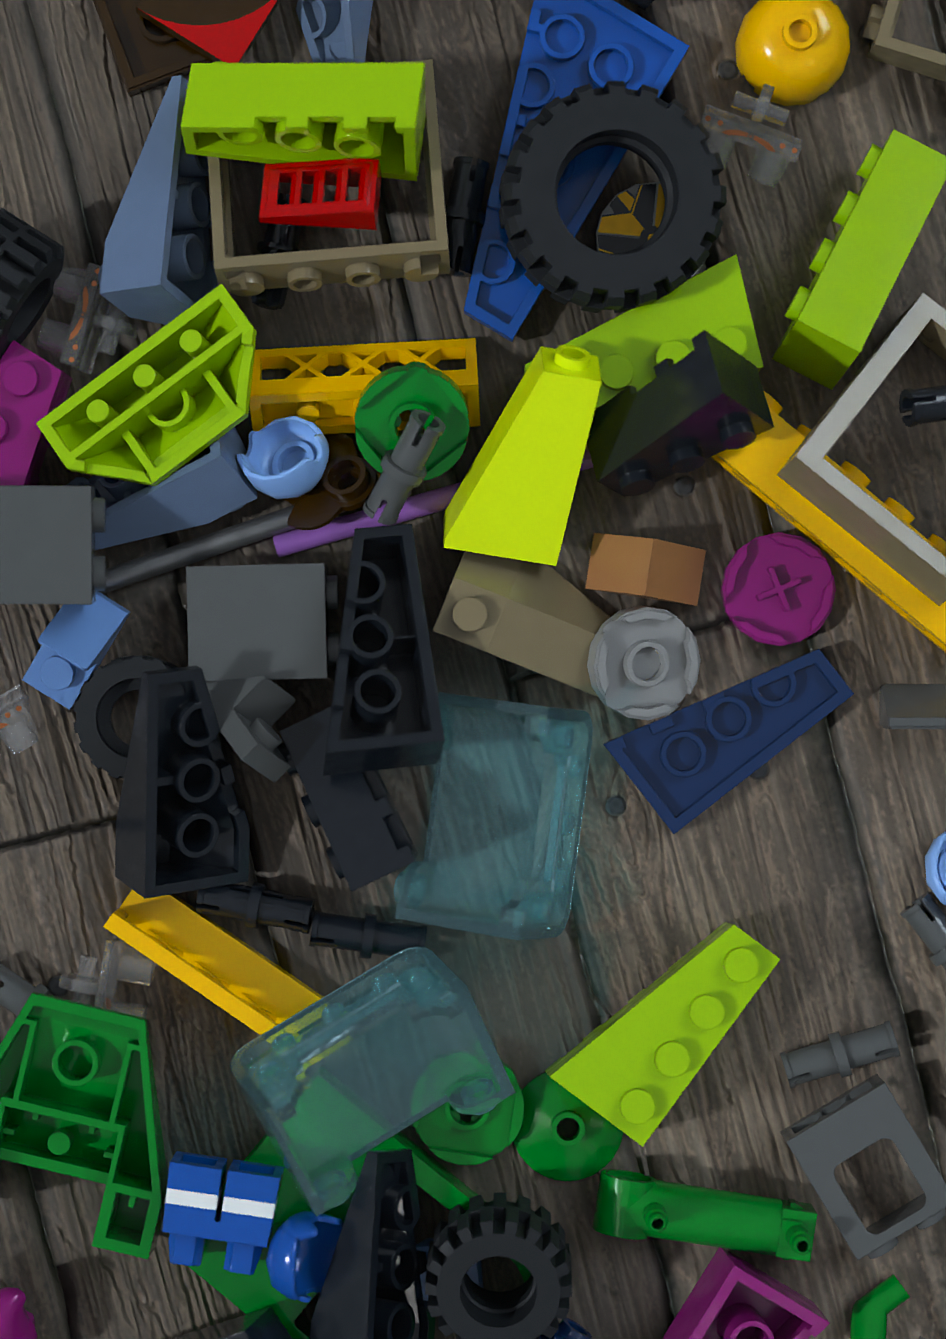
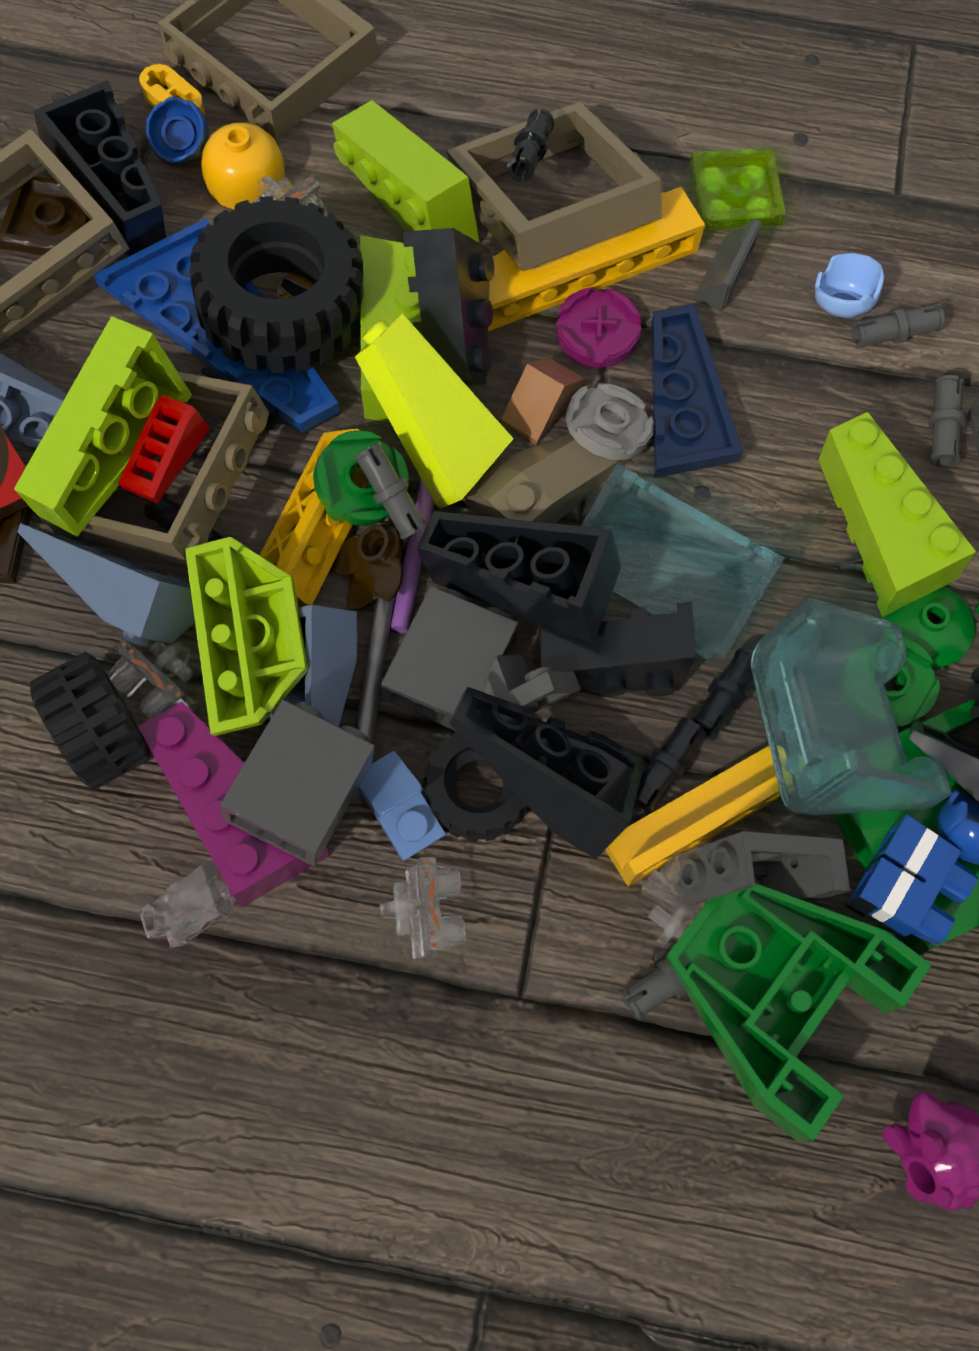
camera: 65 degrees left, 20 degrees down
light blue hair [237,415,329,499] -> none
none -> dark grey window [679,831,850,906]

